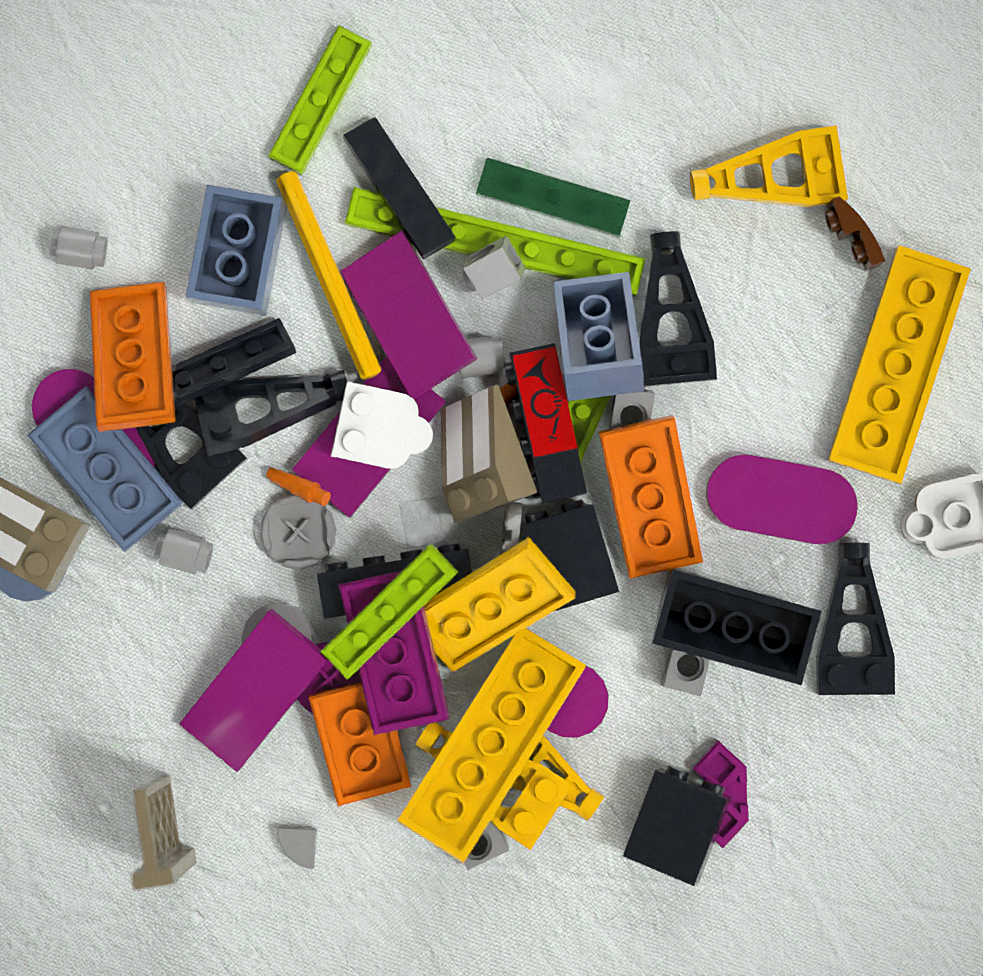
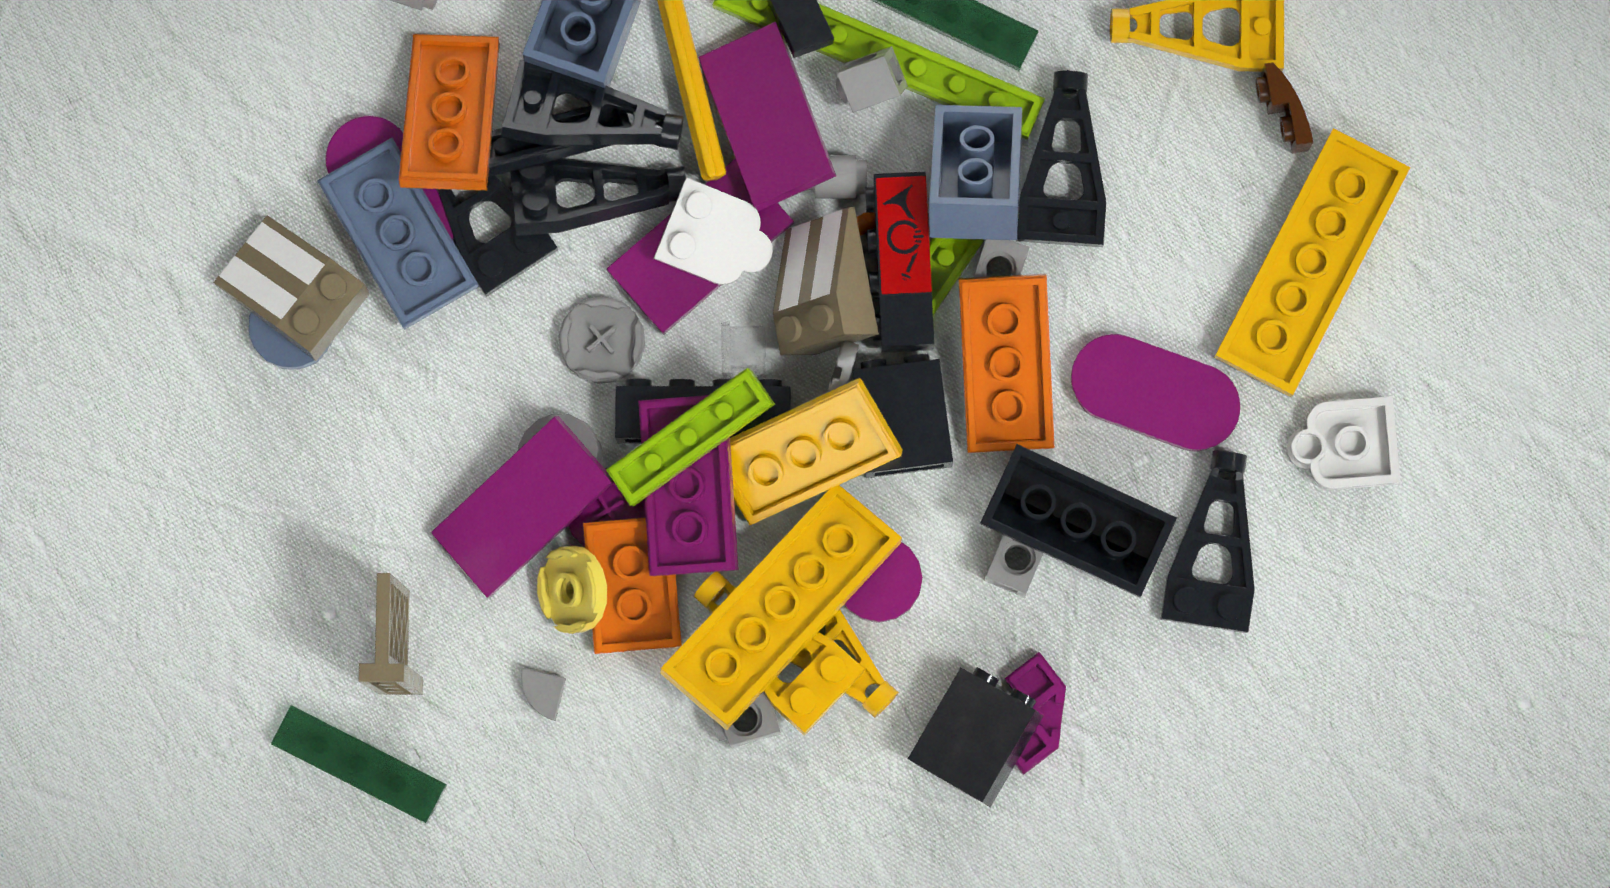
camera: 10 degrees right, 5 degrees down
light grey brick [154,529,213,574] -> none
orange animal [266,467,331,506] -> none
none -> clear green tile [271,705,447,824]
none -> black plate [502,60,684,150]
none -> light yellow plate [537,545,607,634]

